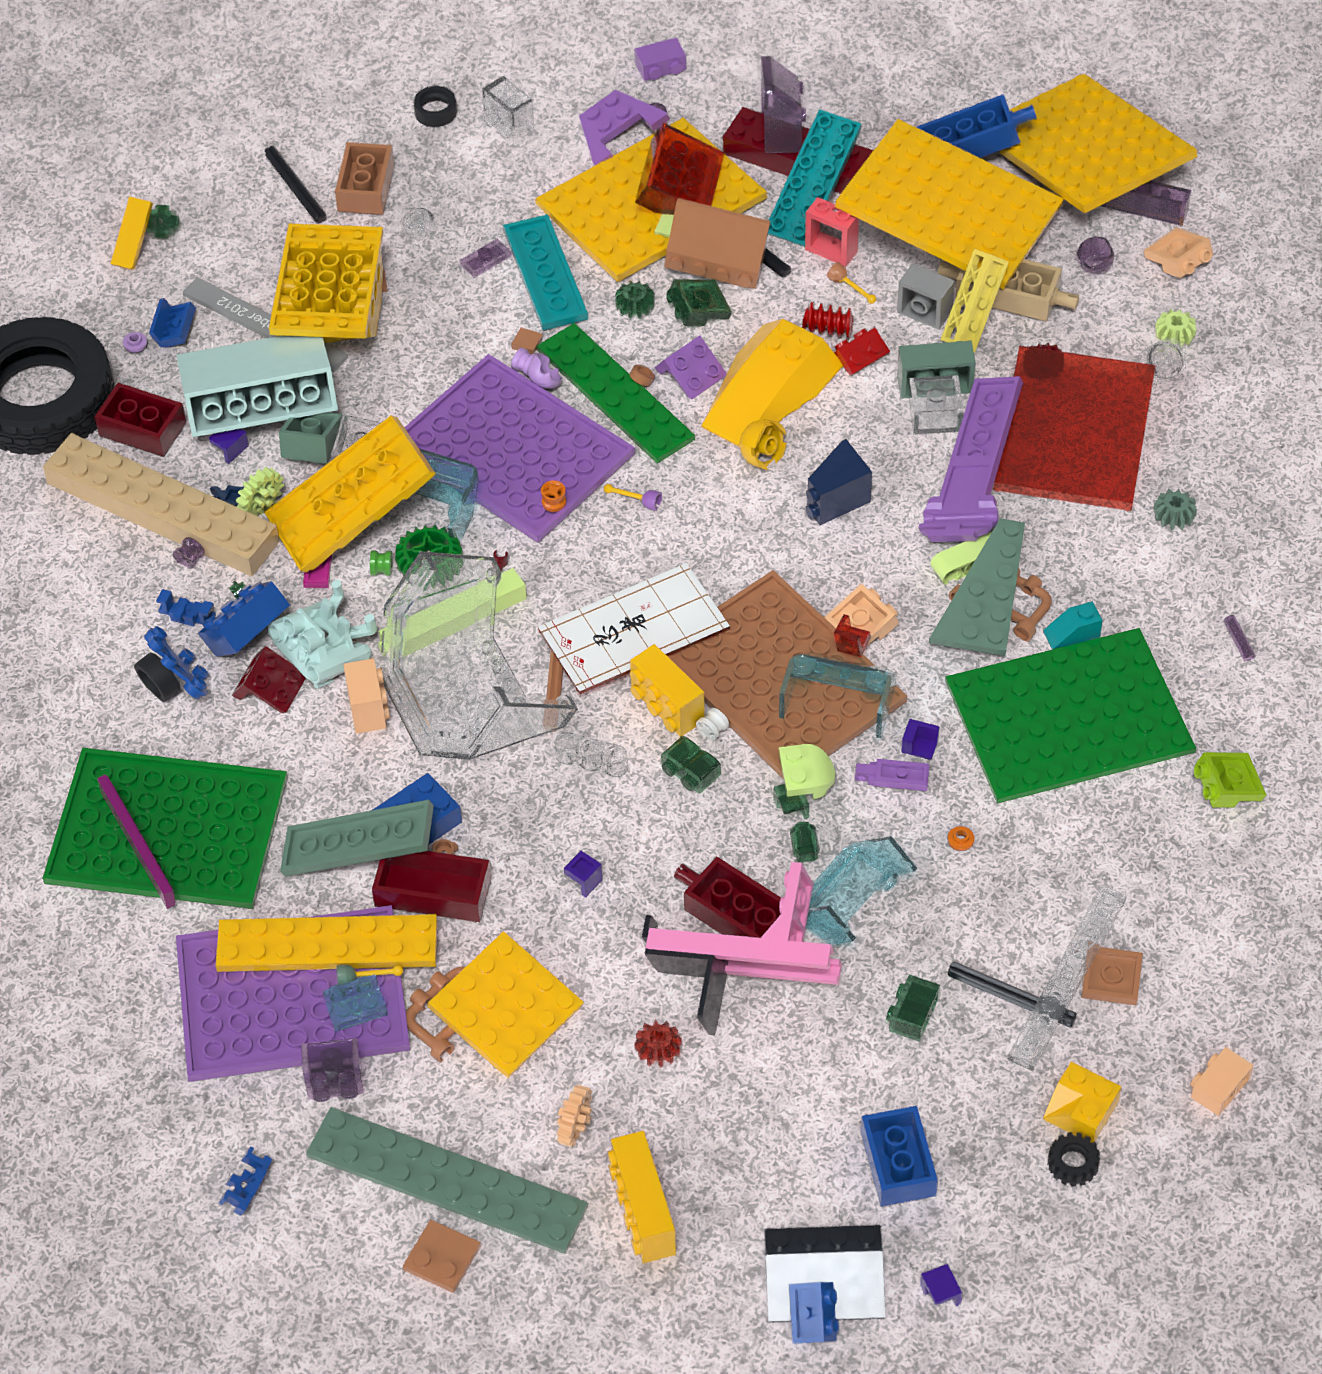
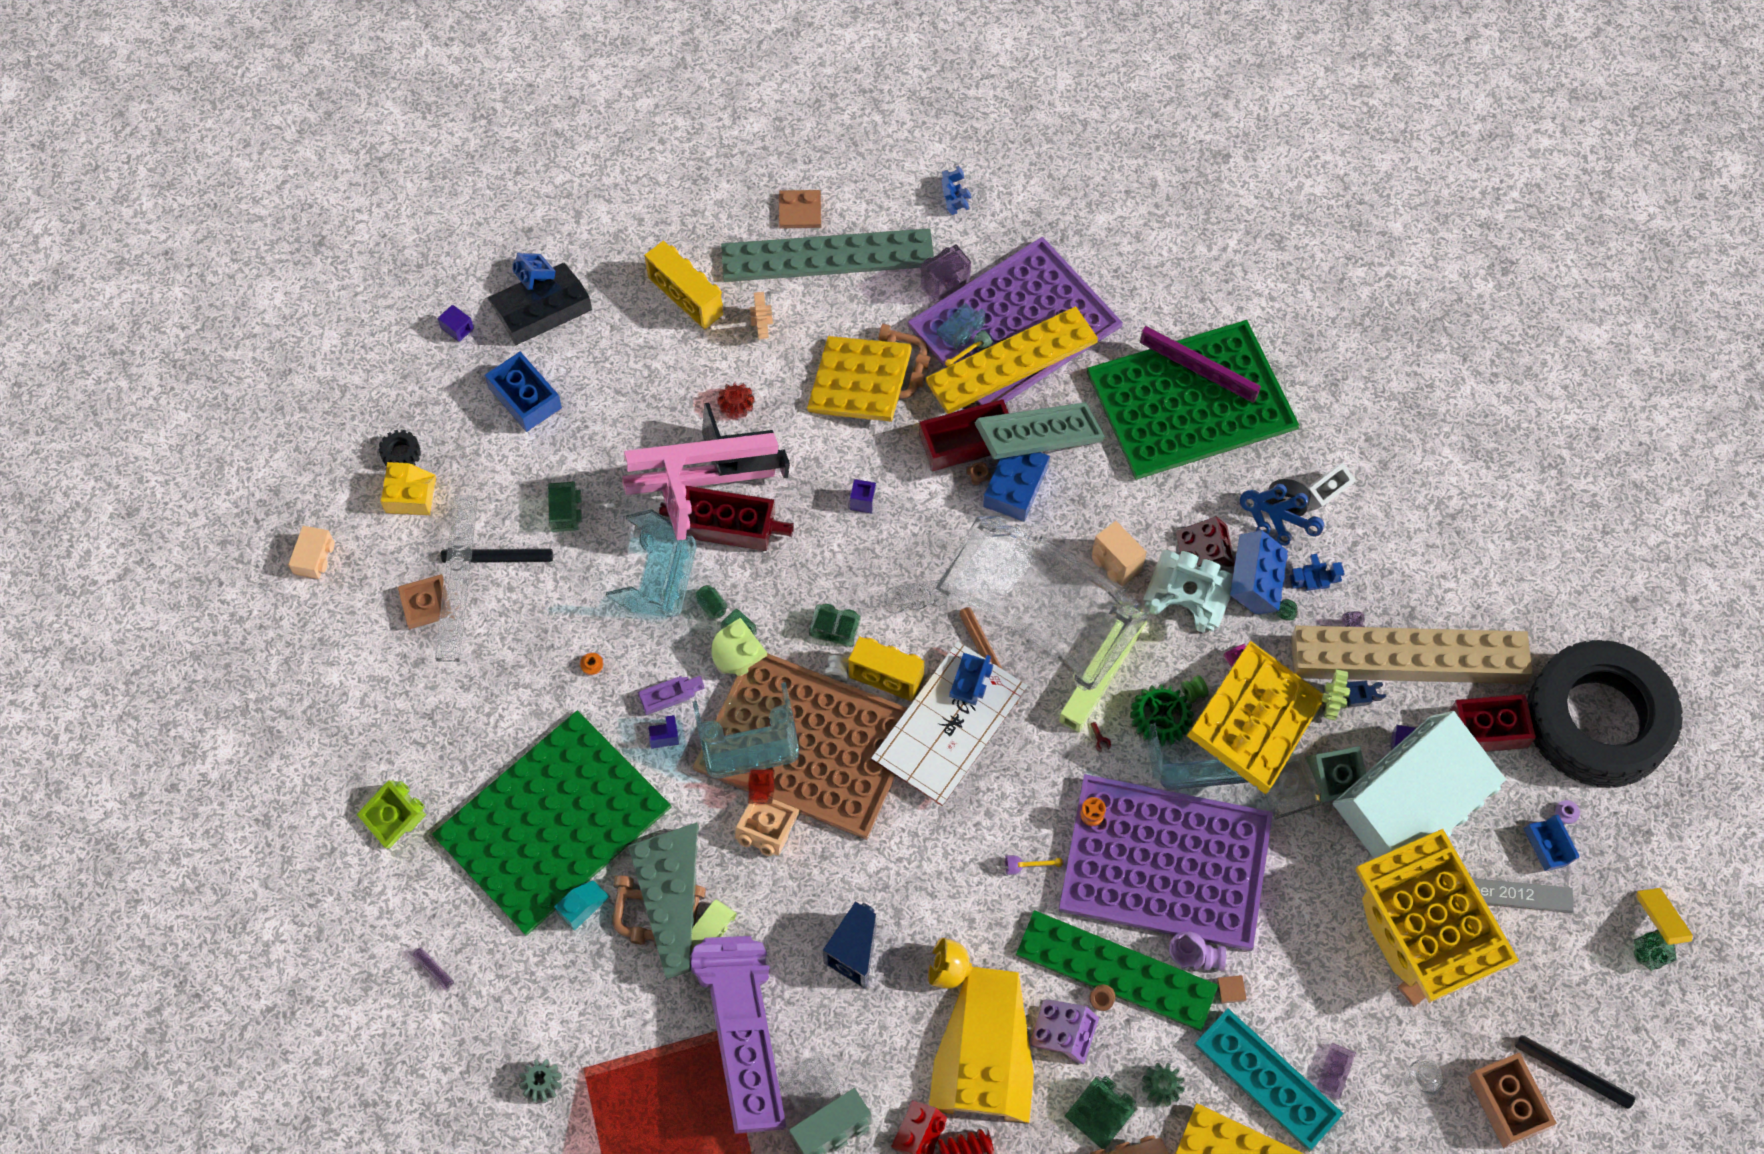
camera: 150 degrees right, 10 degrees up
none -> blue bracket [949,653,994,705]
none -> white brick [1307,463,1356,510]

